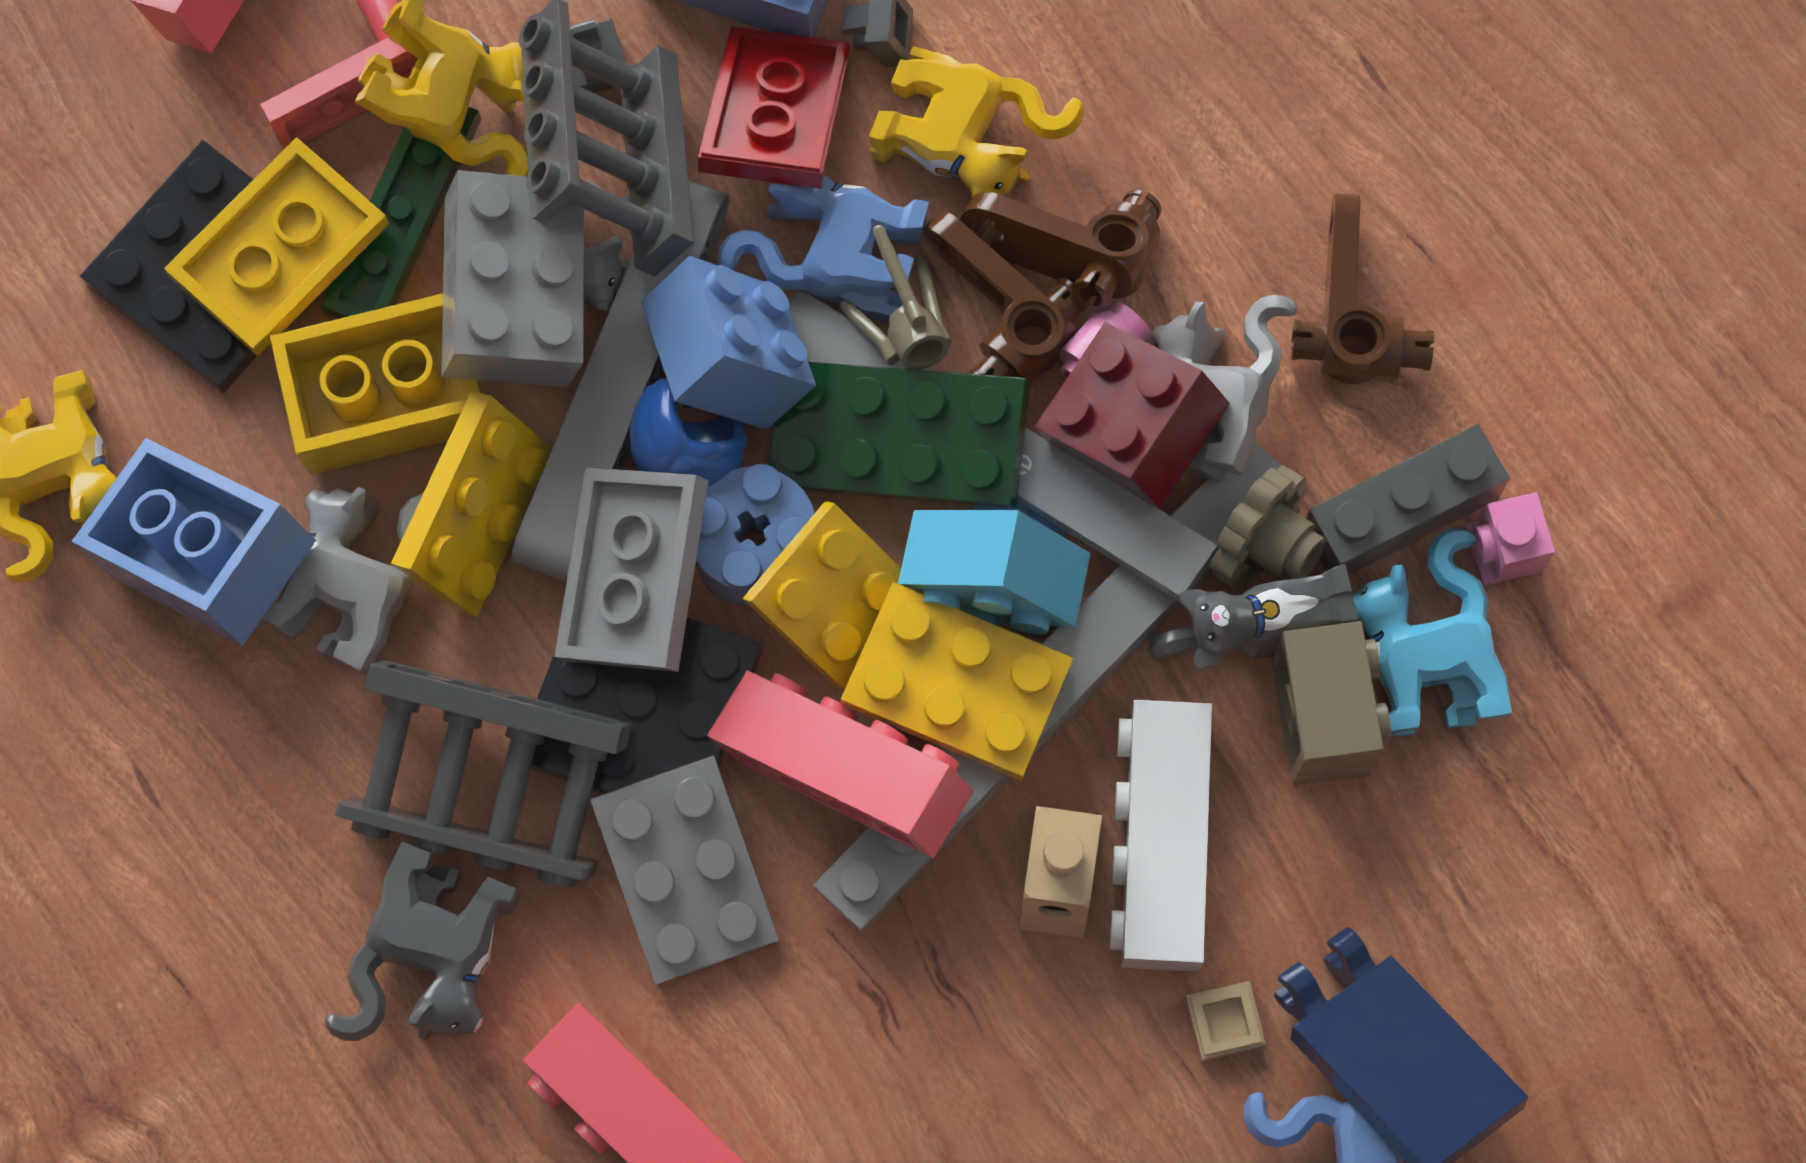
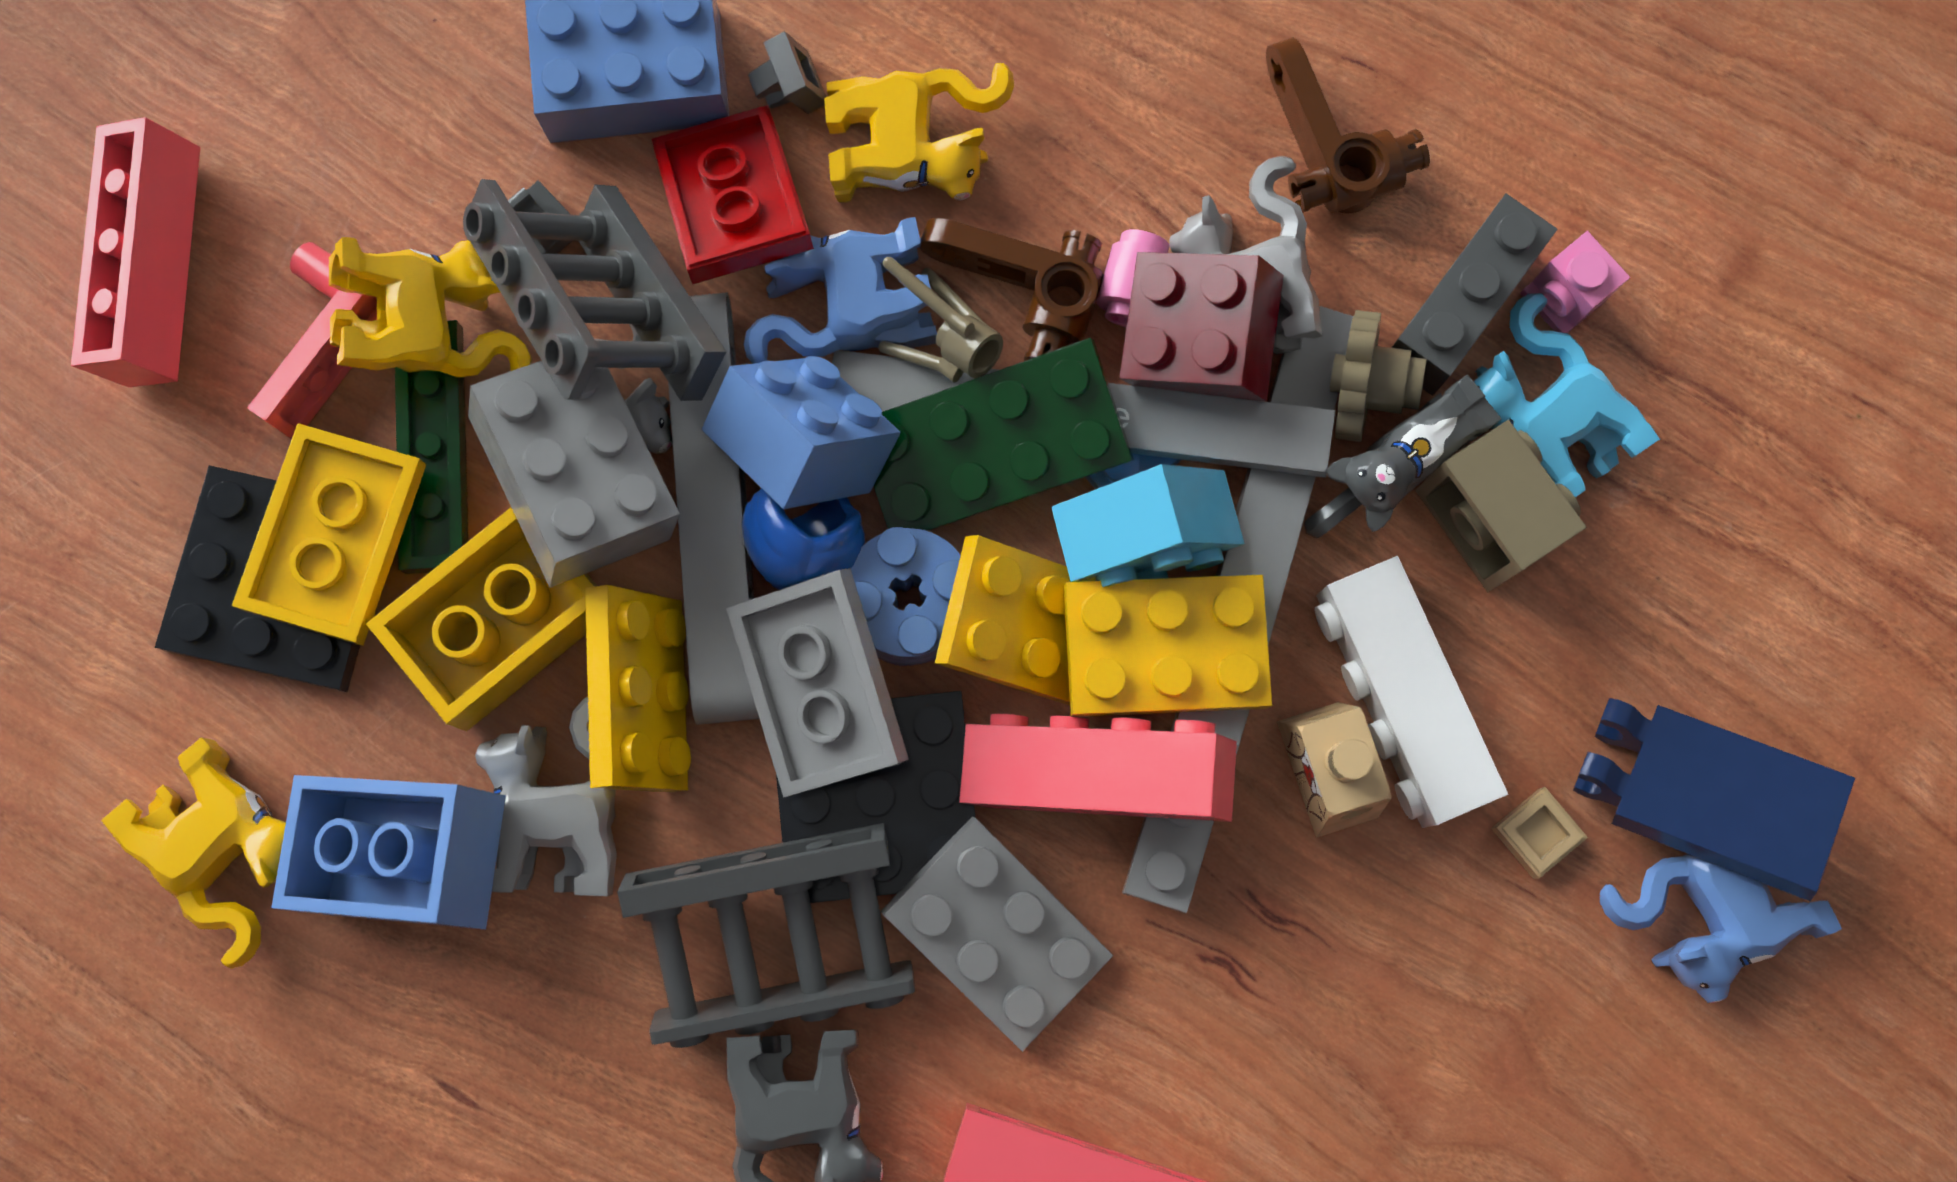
camera: 30 degrees left, 5 degrees up
reddish brown piece [960,189,1162,312] -> none

